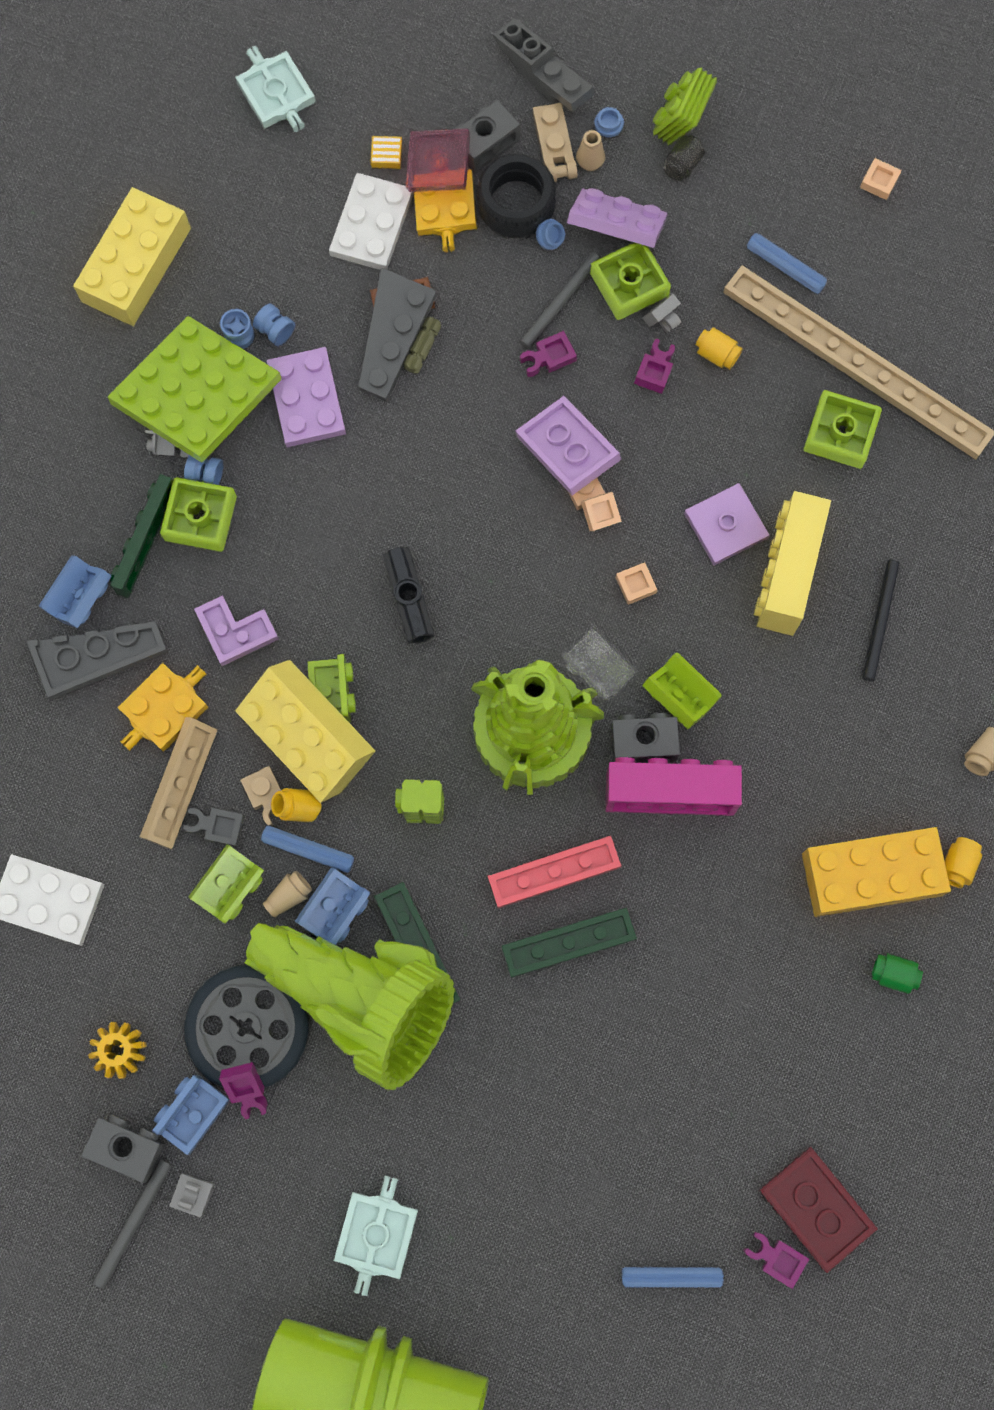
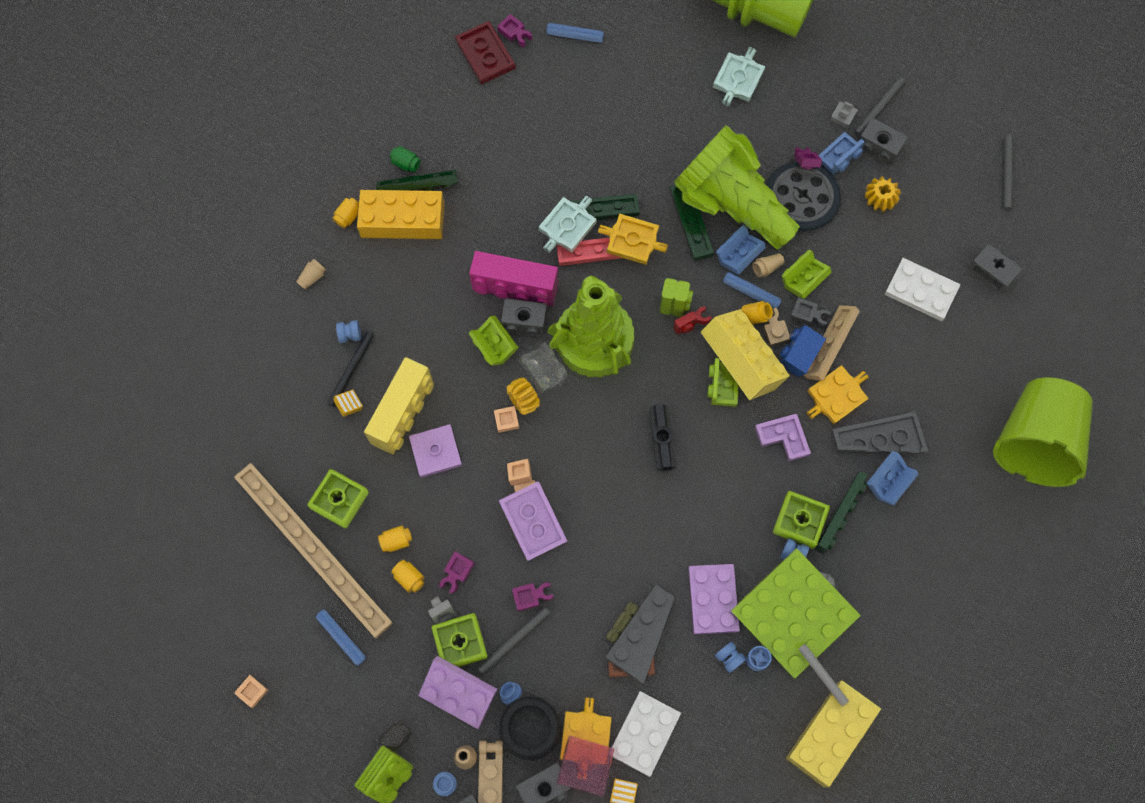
camera: 170 degrees left, 5 degrees down
none -> yellow tile [333,390,363,417]
none -> medium blue wheel [336,320,361,343]
none -> dark green plate [376,170,458,191]
none -> yellow brick [378,525,412,553]
none -> yellow gear [507,378,540,415]
none -> light aqua plate [539,196,597,253]
none -> yellow plate [598,214,668,265]
none -> red plate [673,307,712,335]
none -> blue brick [779,325,826,377]
none -> light grey bar [798,644,849,707]

